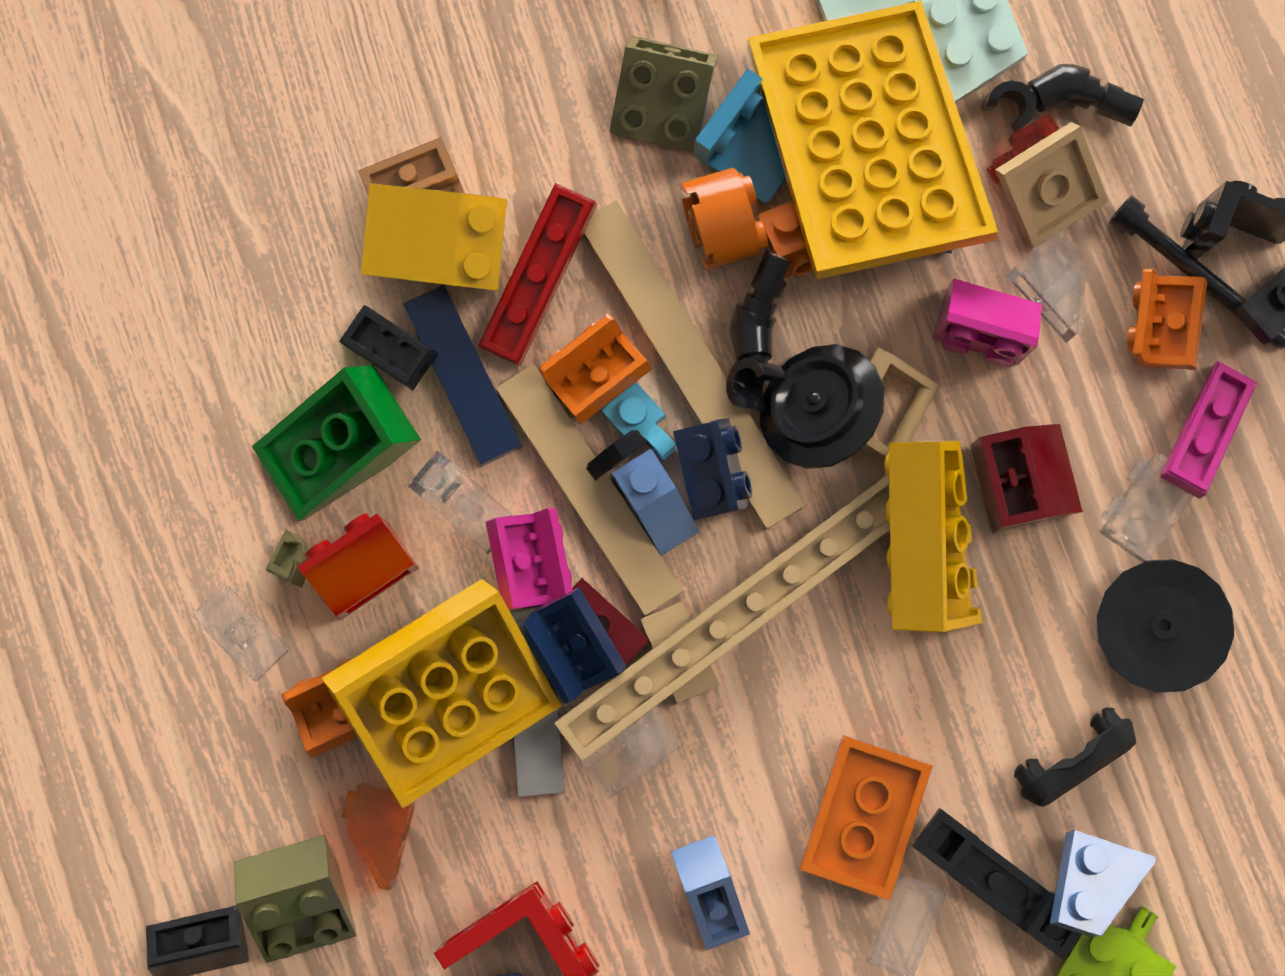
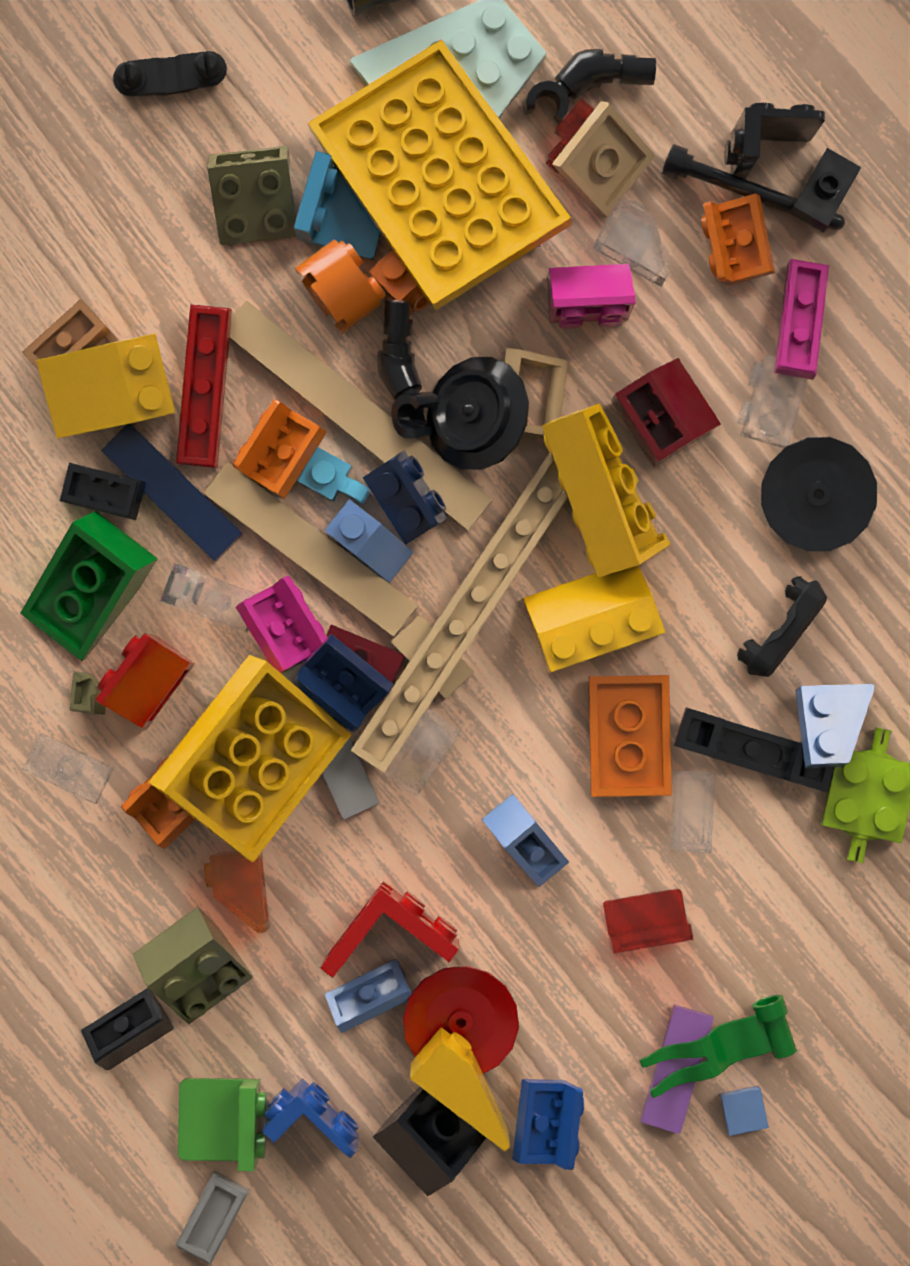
camera: 20 degrees left, 5 degrees up
black tile [586,430,647,481] -> none
none -> yellow slope [522,566,666,673]

